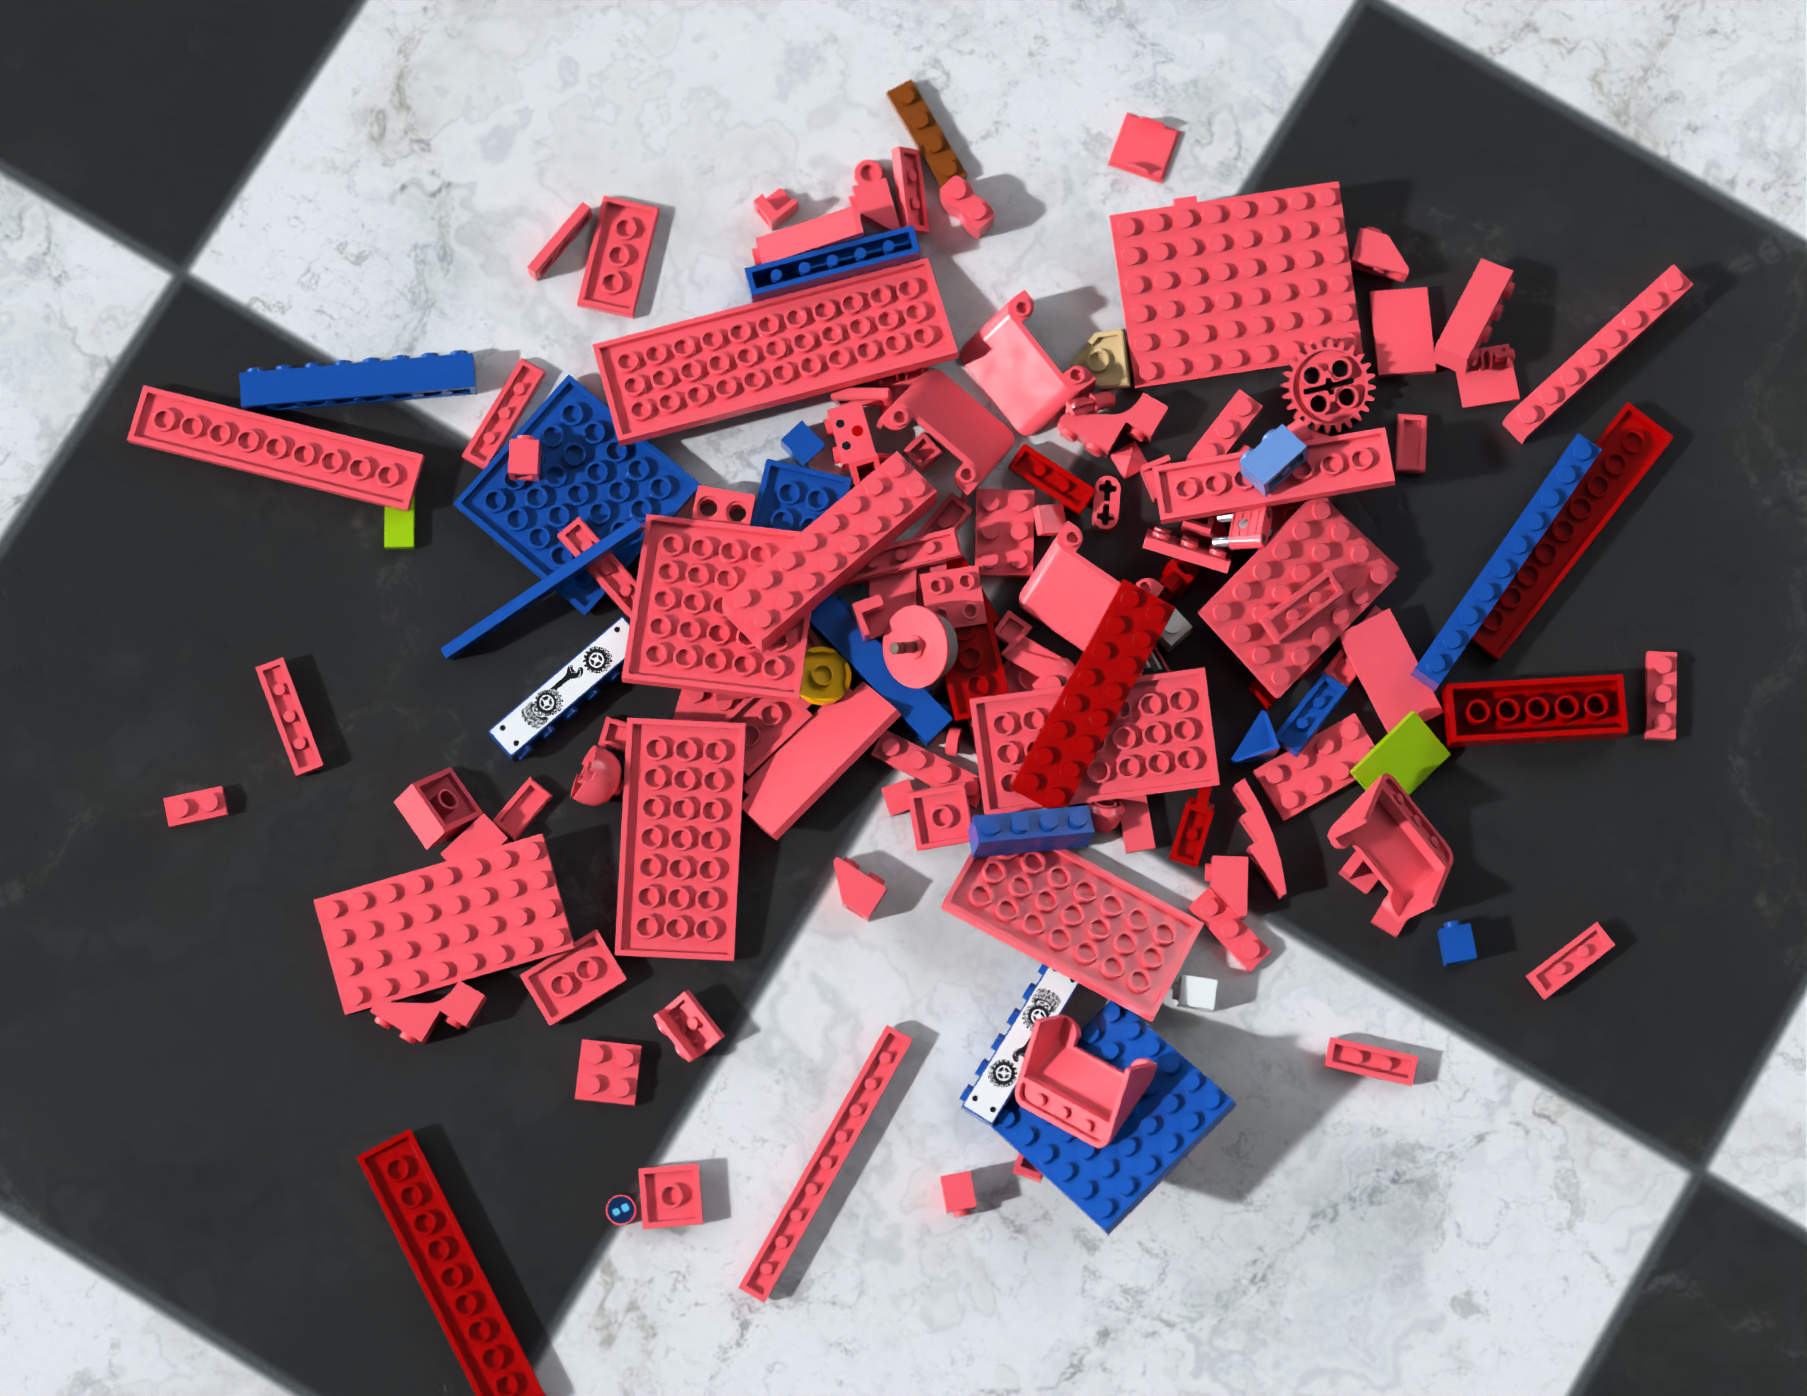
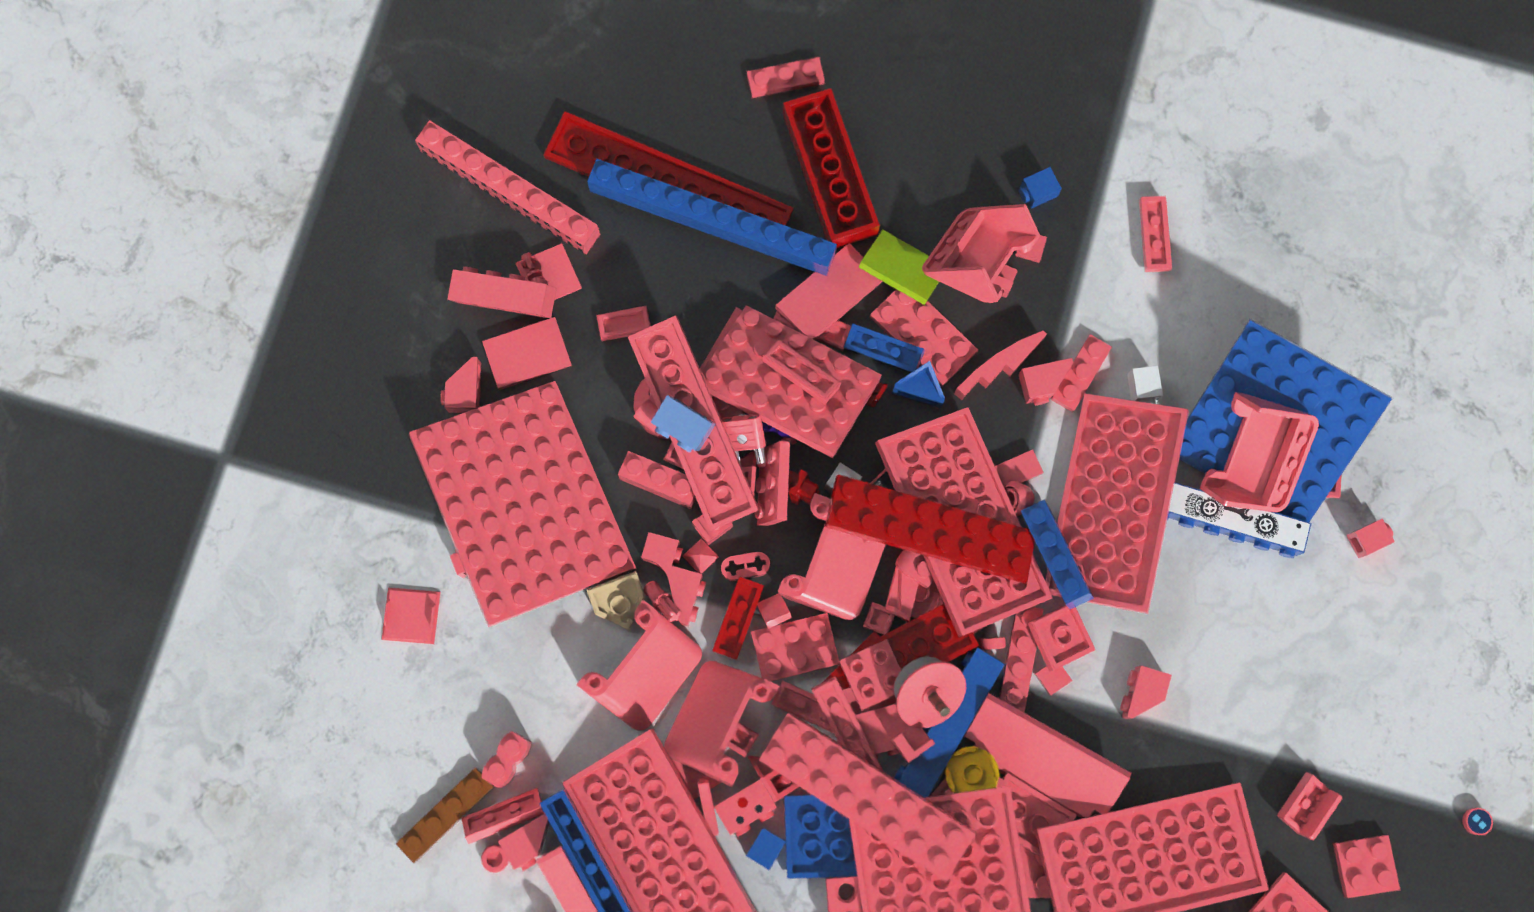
camera: 105 degrees left, 0 degrees up
coral plate [638,1163,704,1230] -> none
coral plate [738,1025,913,1303] -> none
red hinge [1168,787,1215,869] -> none
coral gear [1281,339,1376,433] -> none
coral plate [1526,922,1615,1000] -> none

